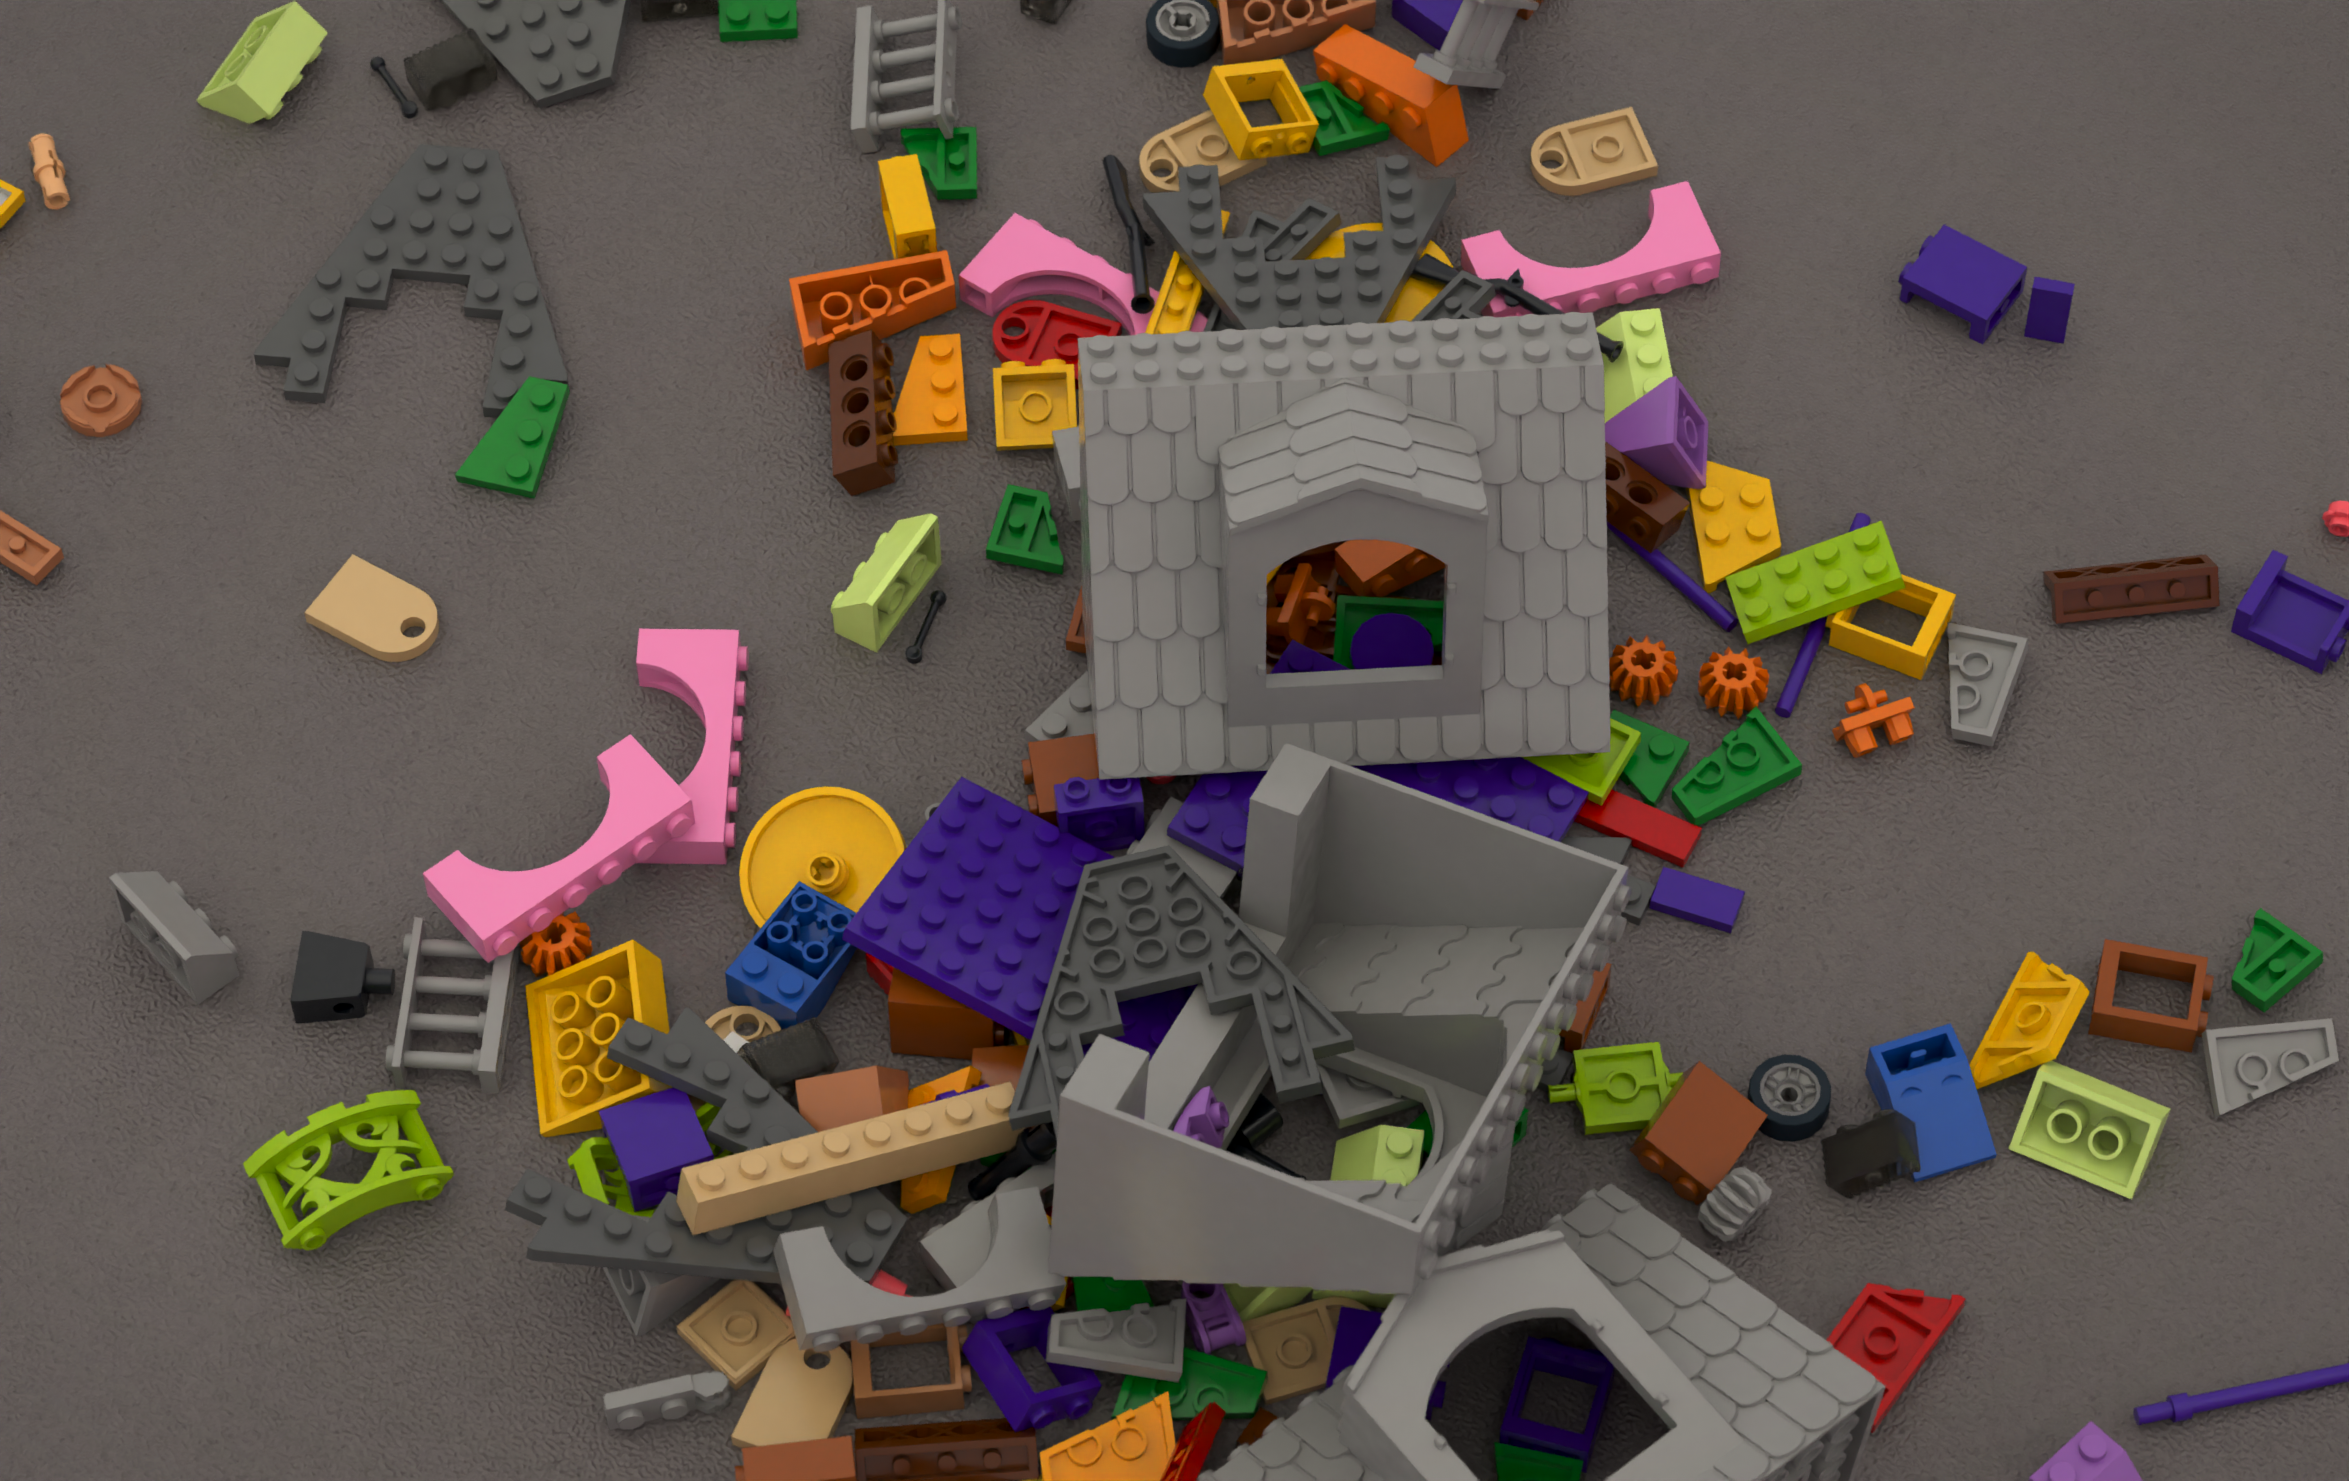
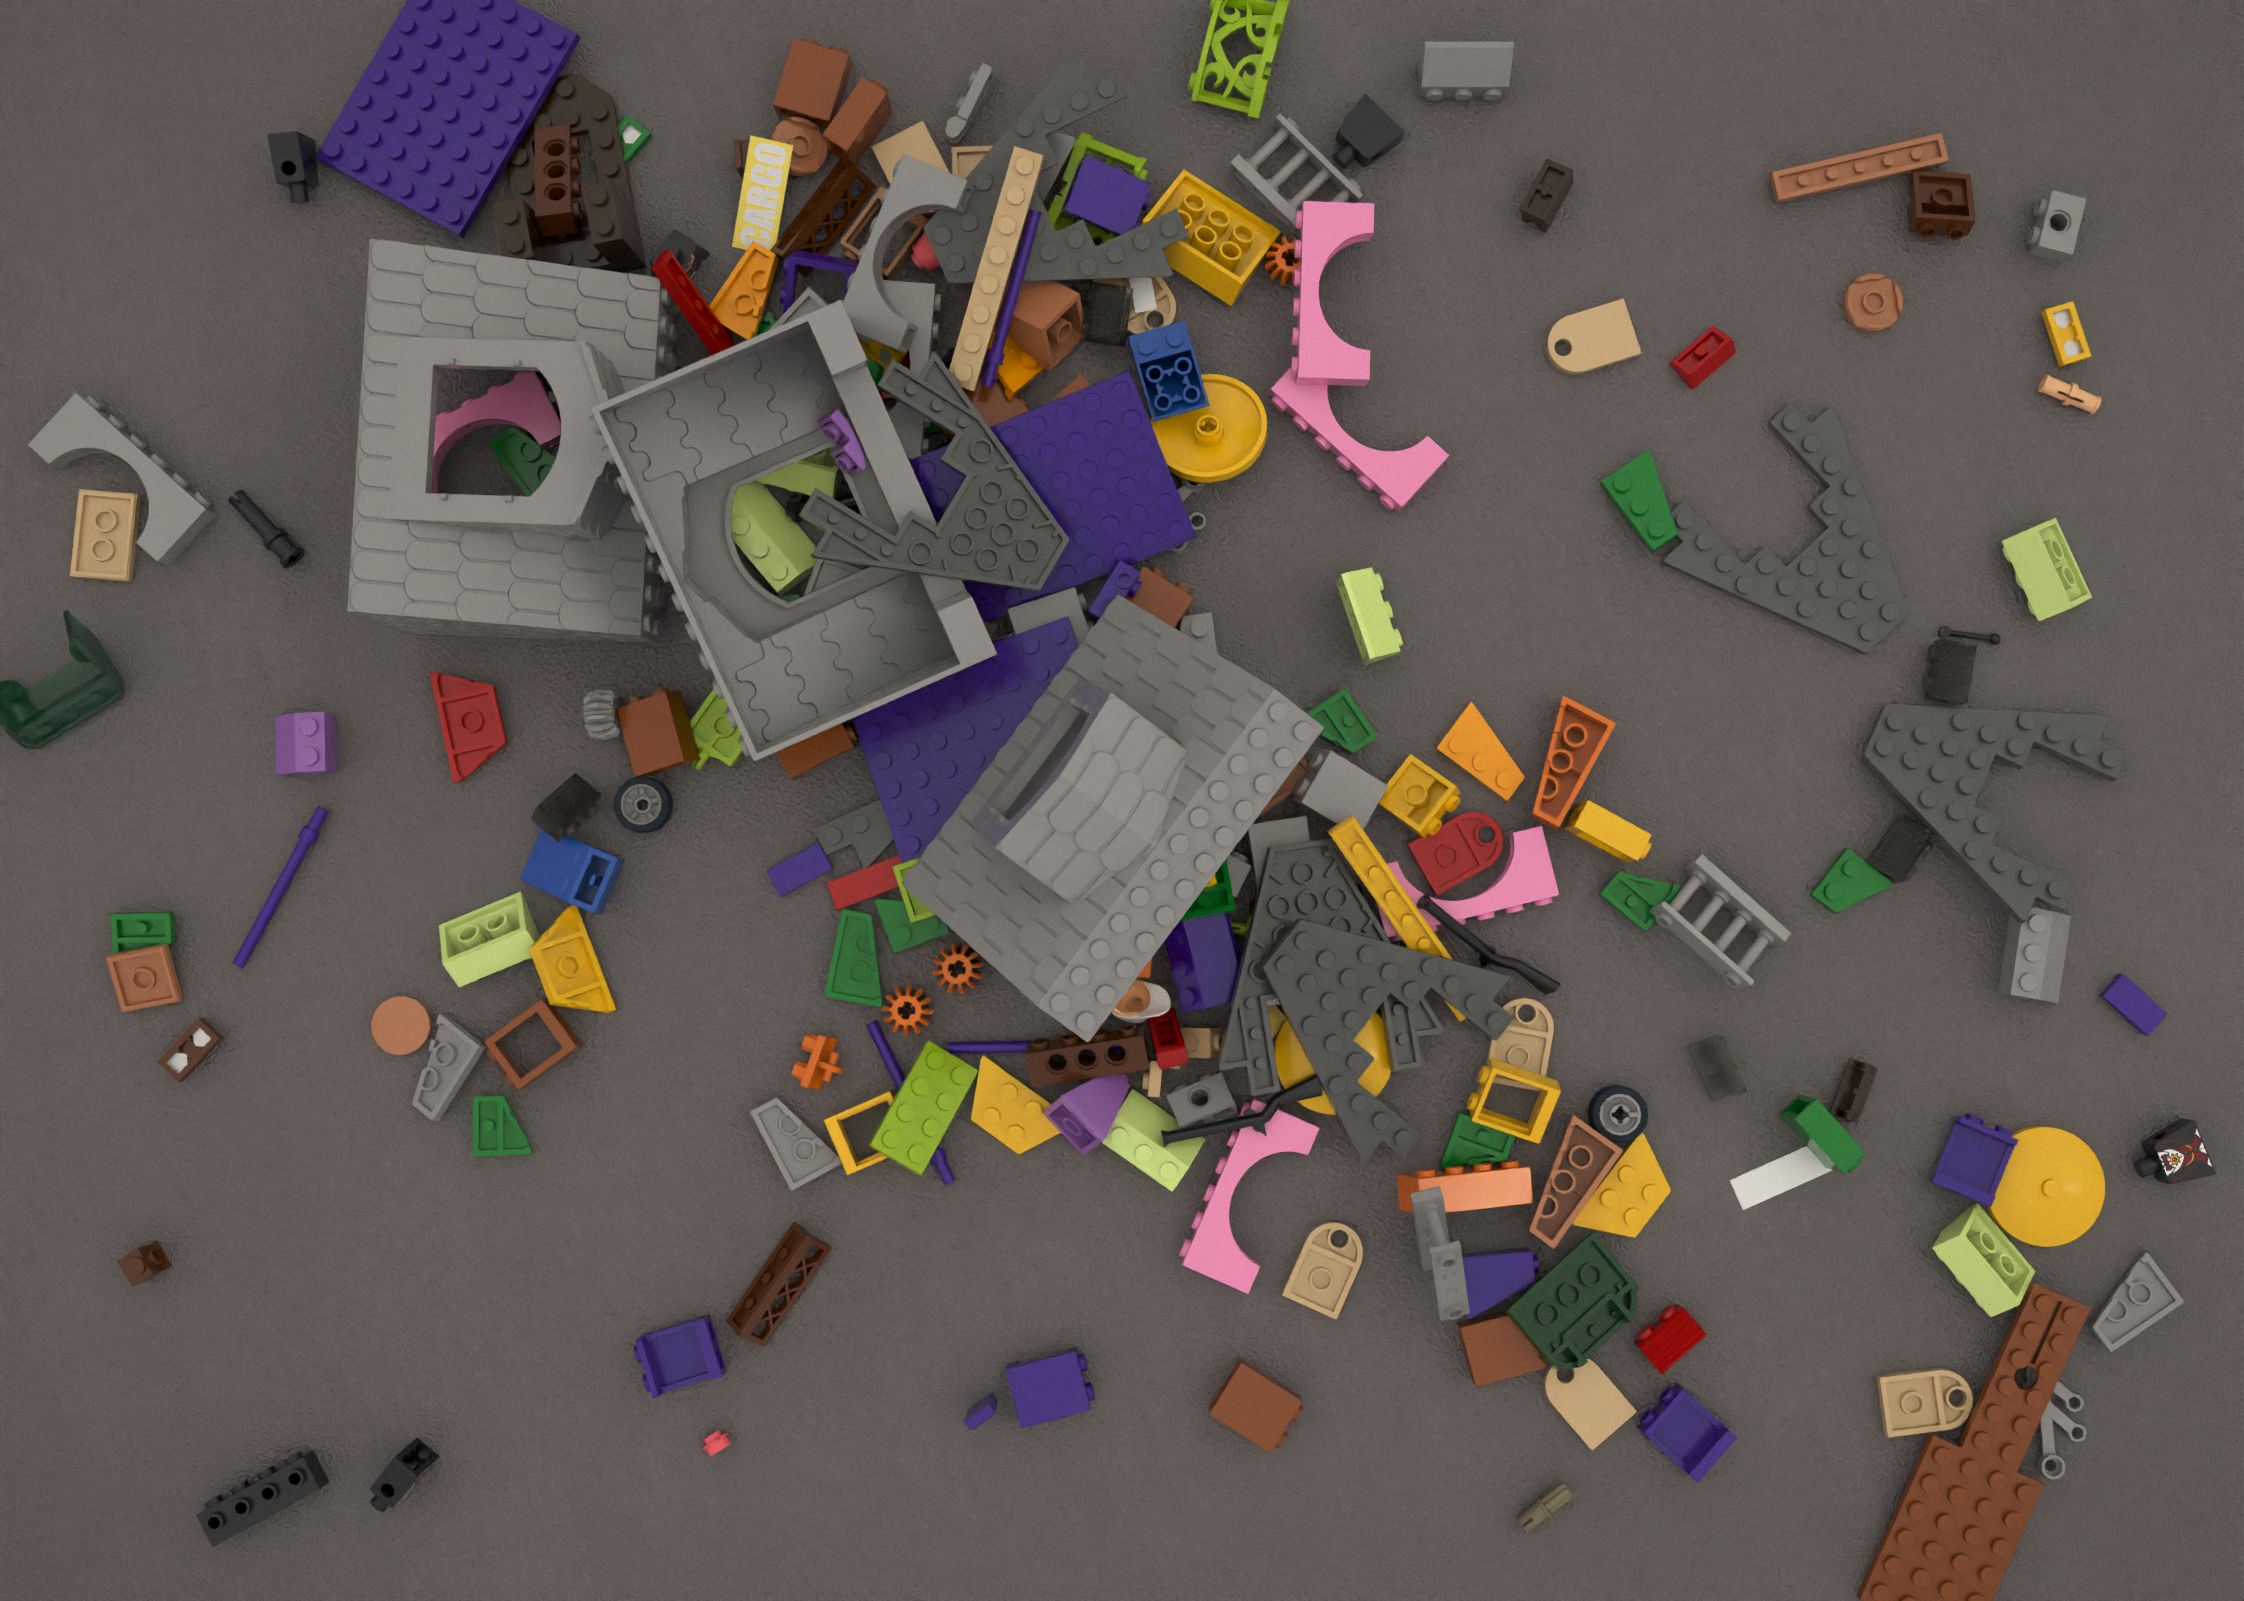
camera: 130 degrees right, 30 degrees up
reddish brown brick [828,330,898,496] -> none
black hinge [905,590,947,664] -> none
none -> nougat tile [371,996,433,1055]
none -> dark orange brick [1208,1358,1303,1453]
none -> dark brown hinge [1519,159,1573,233]
none -> red slope [1670,325,1736,389]

